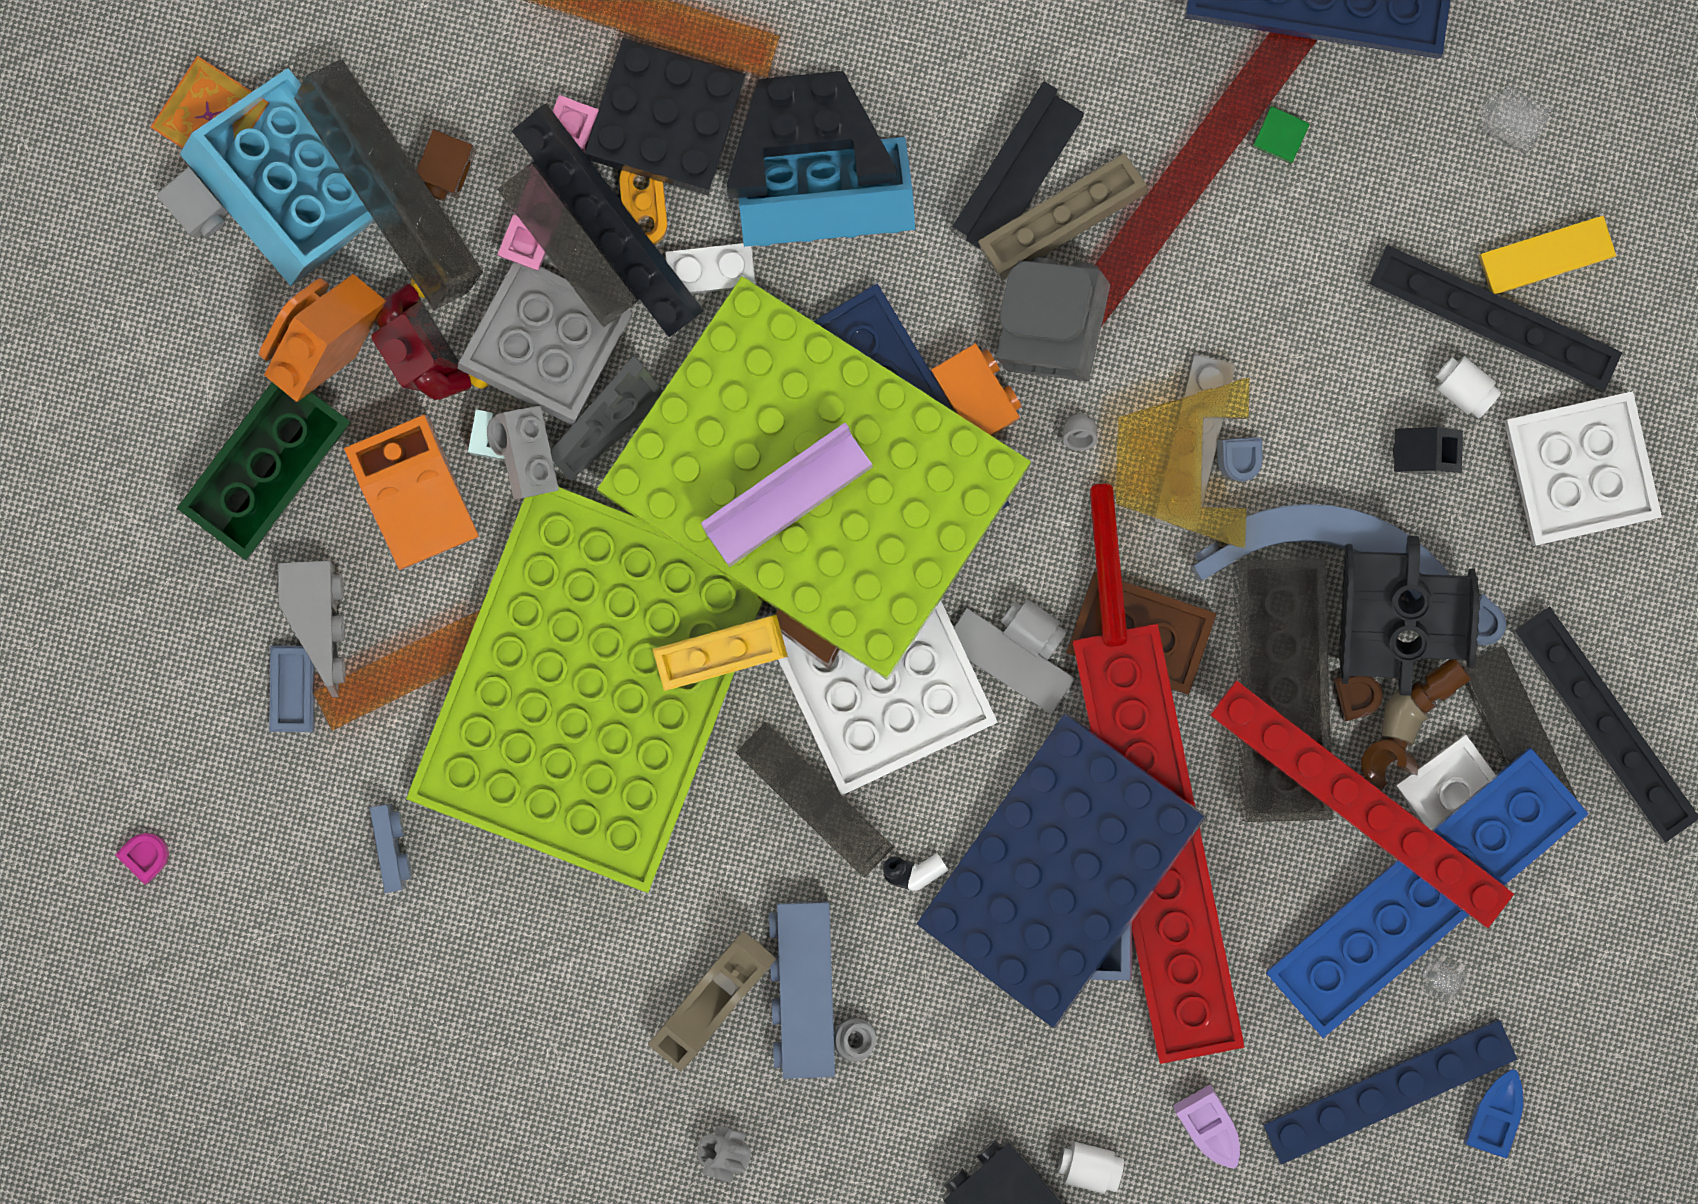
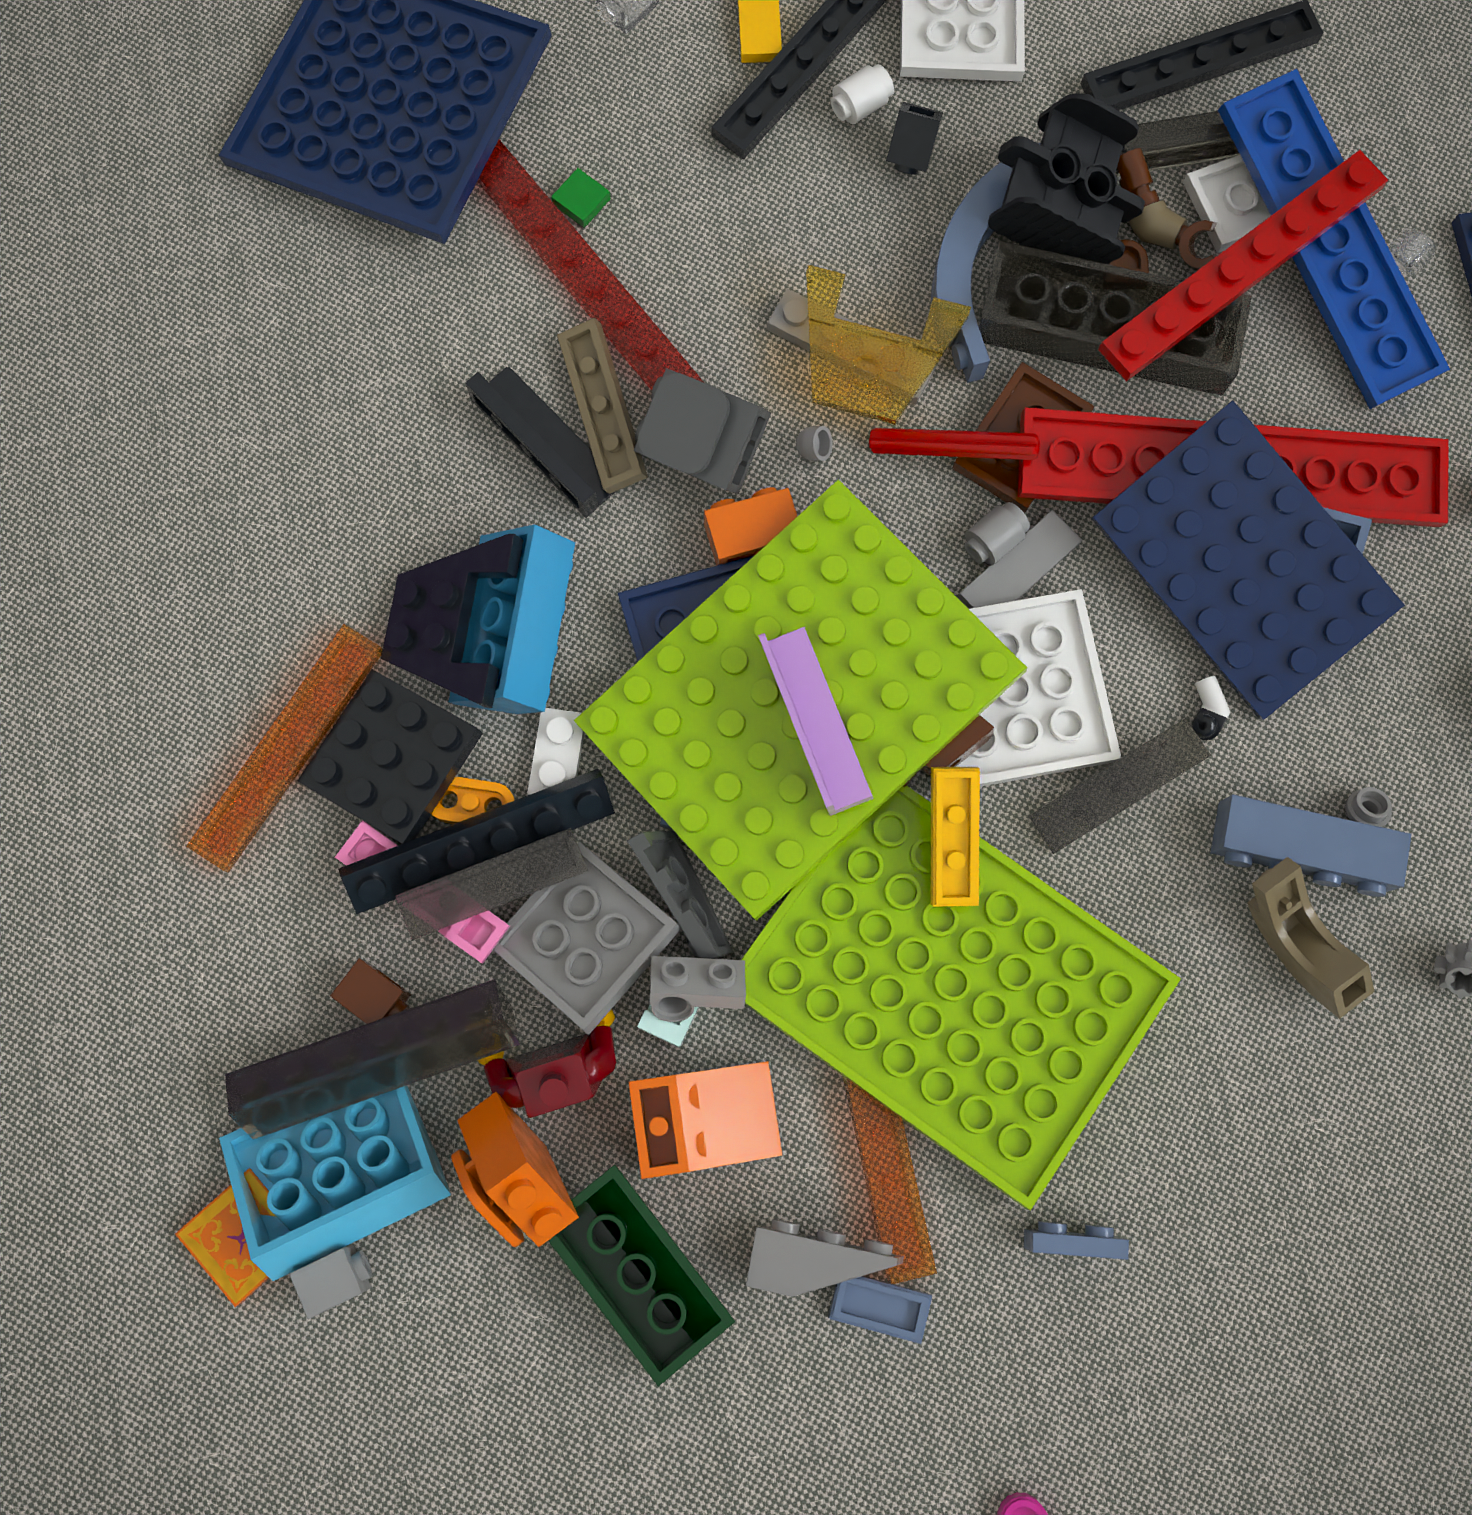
camera: 75 degrees left, 10 degrees down
sand blue tile [1217,437,1263,482] -> none

